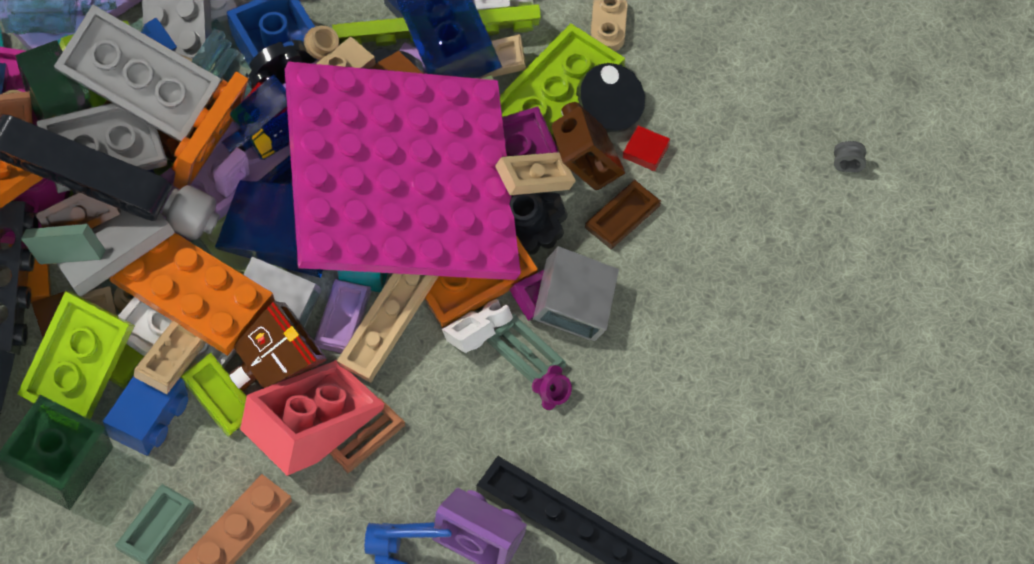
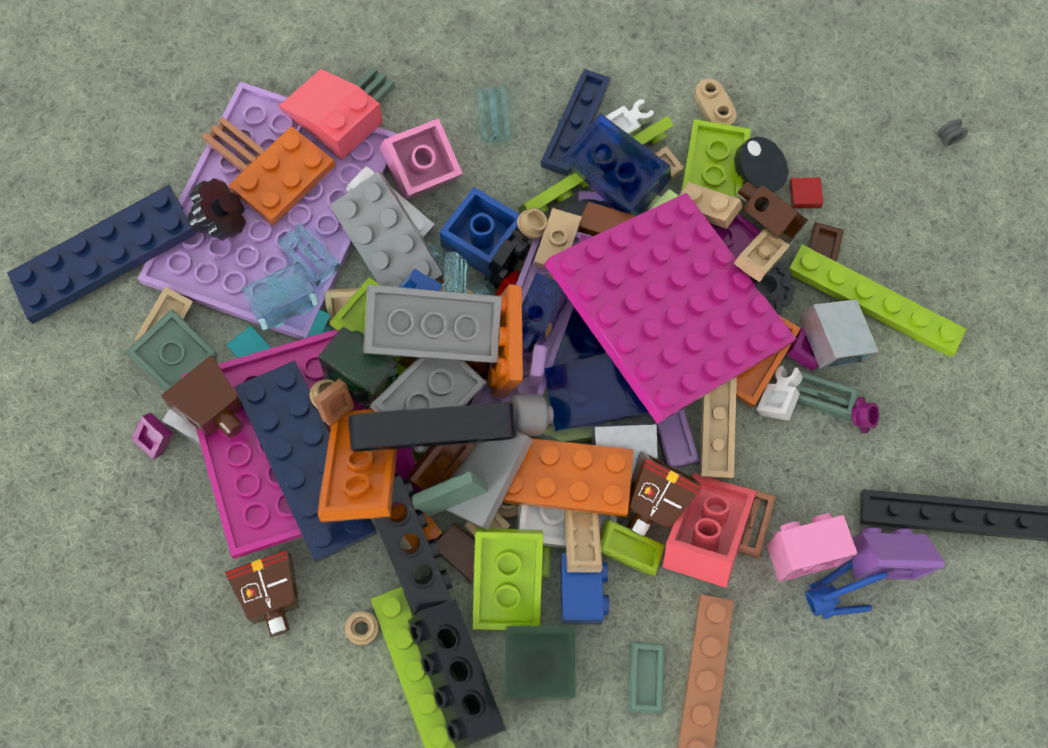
camera: 30 degrees left, 10 degrees up
none -> tan plate [679,182,742,229]
none -> bright pink brick [767,513,857,582]
none -> lime plate [788,244,966,357]

